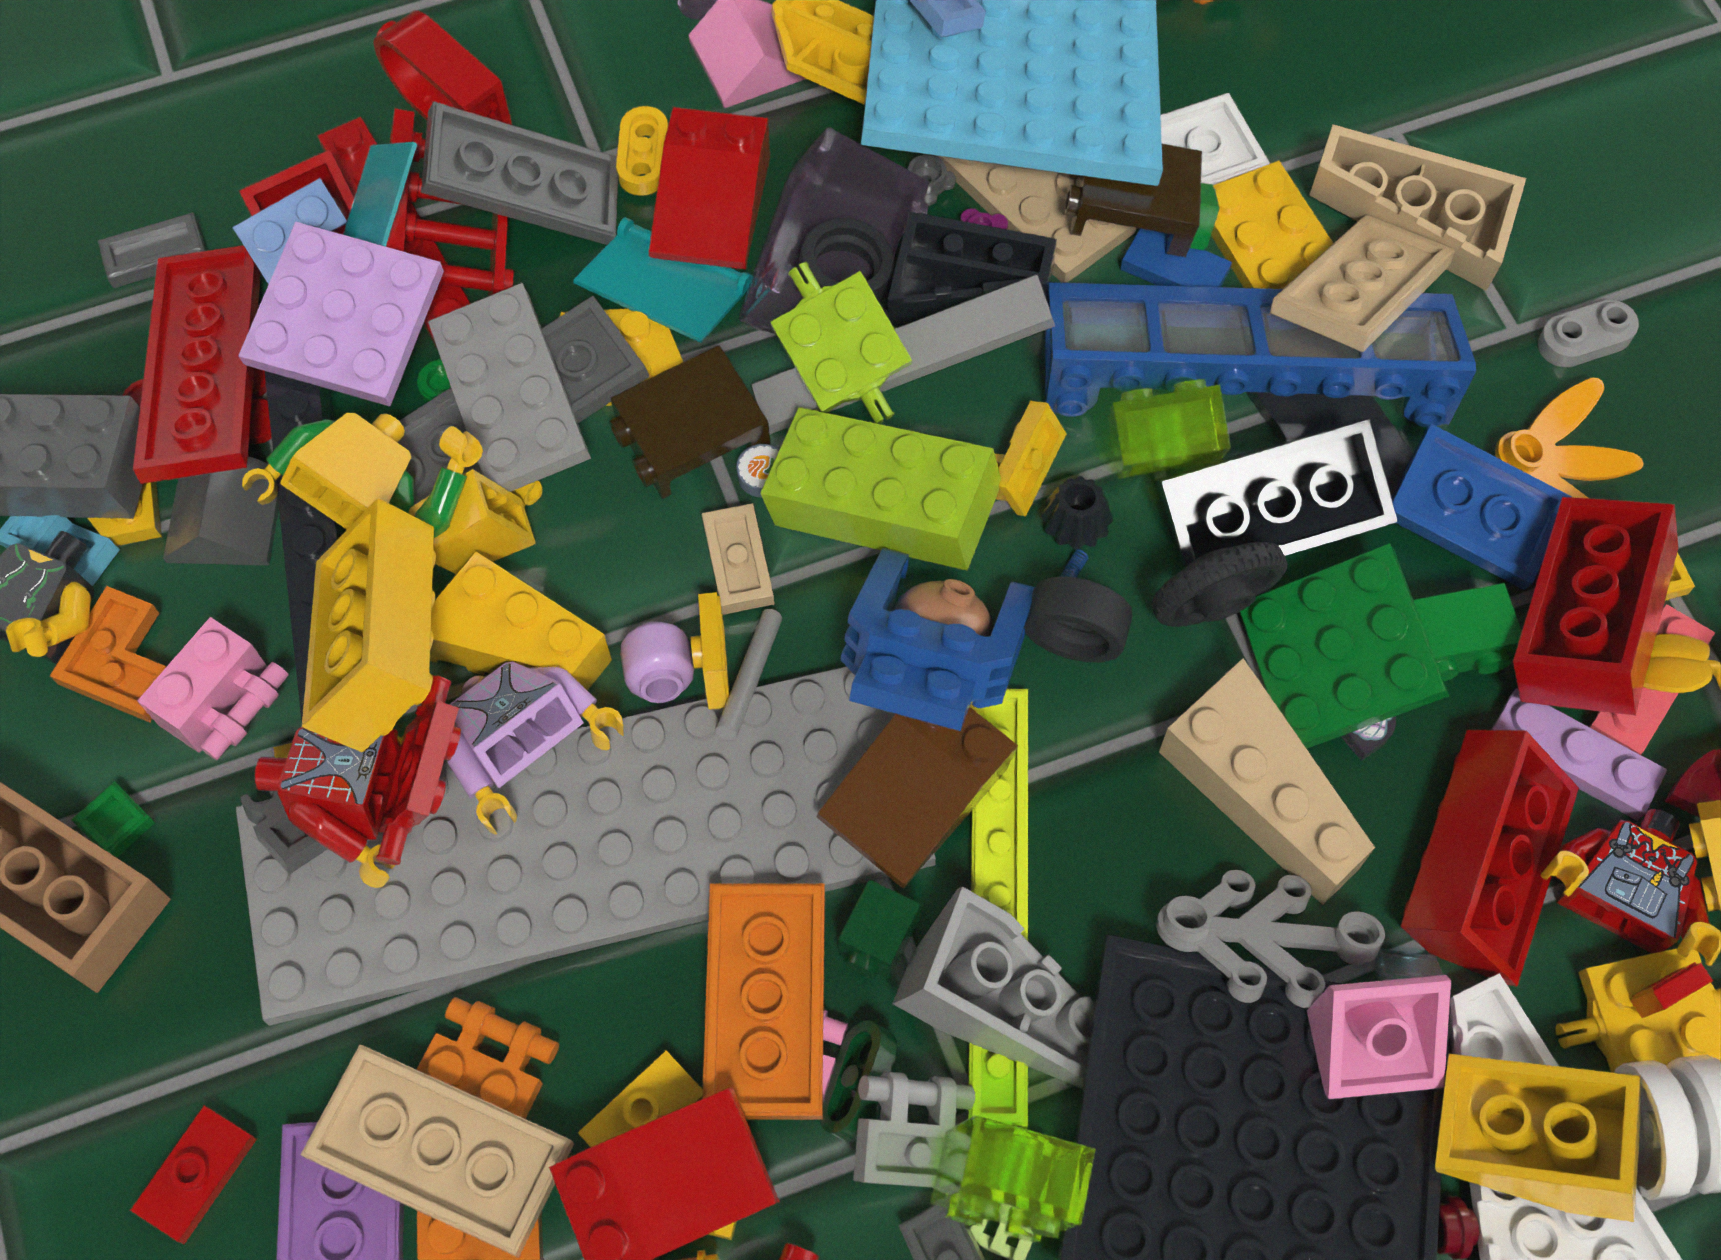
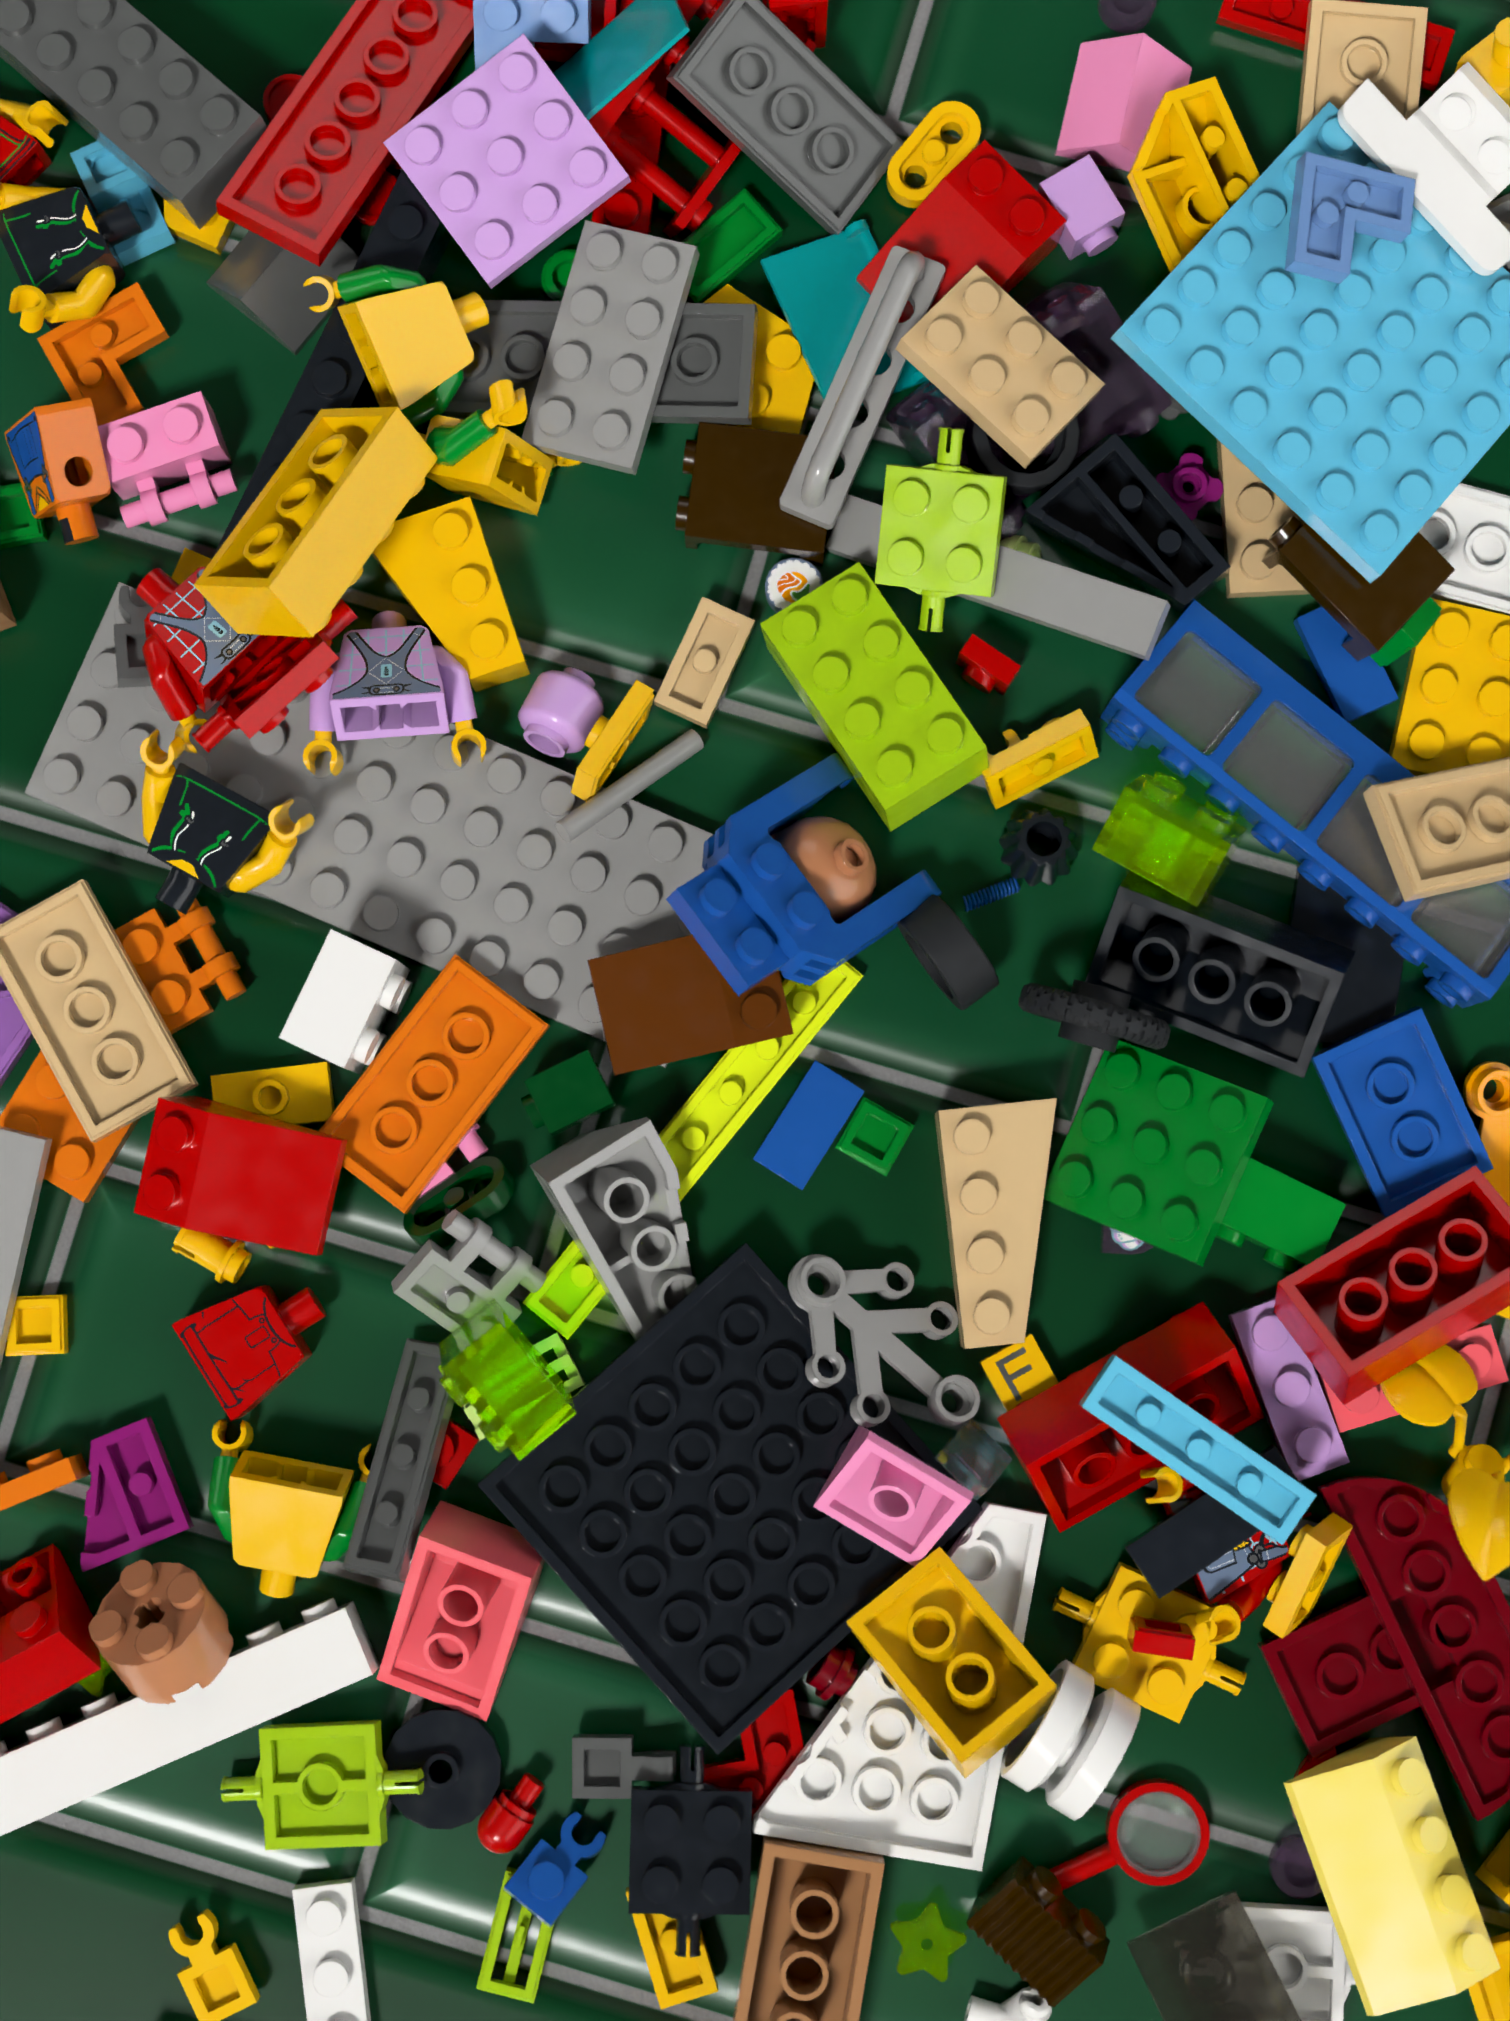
camera: 40 degrees right, 20 degrees up
none -> orange torso [4,397,111,545]
none -> torso [140,729,314,915]
none -> white brick [279,929,413,1075]
none -> green tile [682,188,782,303]
none -> blue tile [753,1060,865,1190]
none -> light grey piece [779,246,945,530]
none -> green tile [835,1097,915,1177]
none -> tan plate [896,265,1105,469]
none -> red plate [956,634,1021,696]
none -> yellow tile [979,1333,1059,1412]
none -> lavender brick [1037,154,1125,260]
none -> medium azure plate [1078,1354,1317,1546]
none -> black tile [1124,1445,1300,1599]

